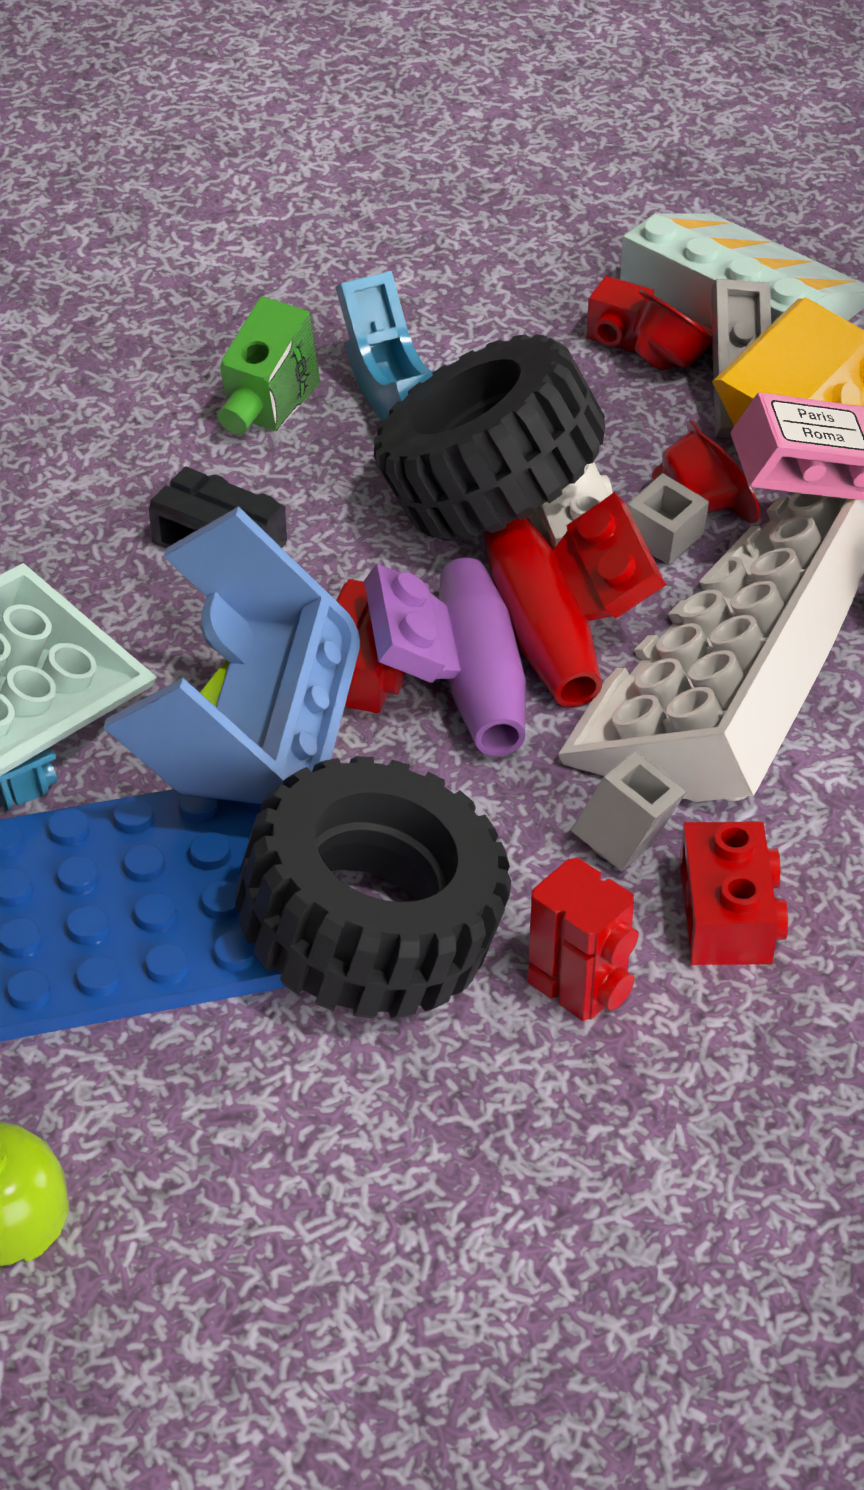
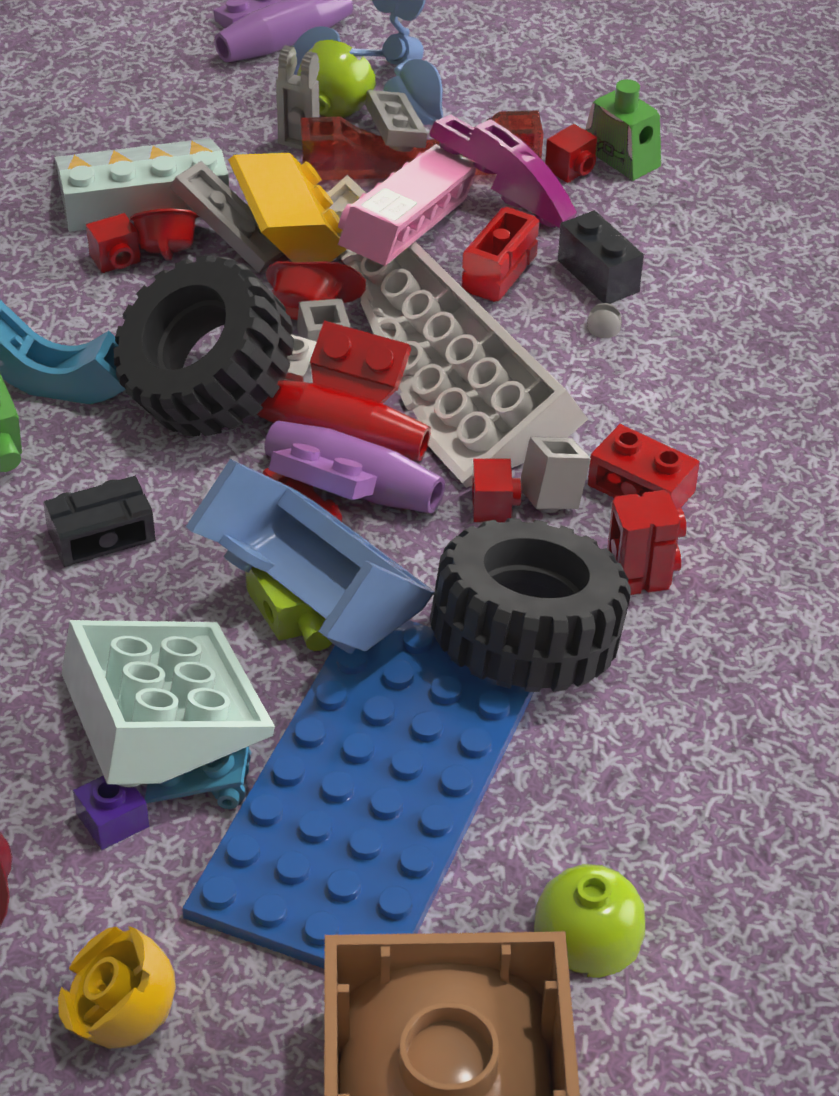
camera: 55 degrees left, 0 degrees up
none -> red plate [472,459,521,522]

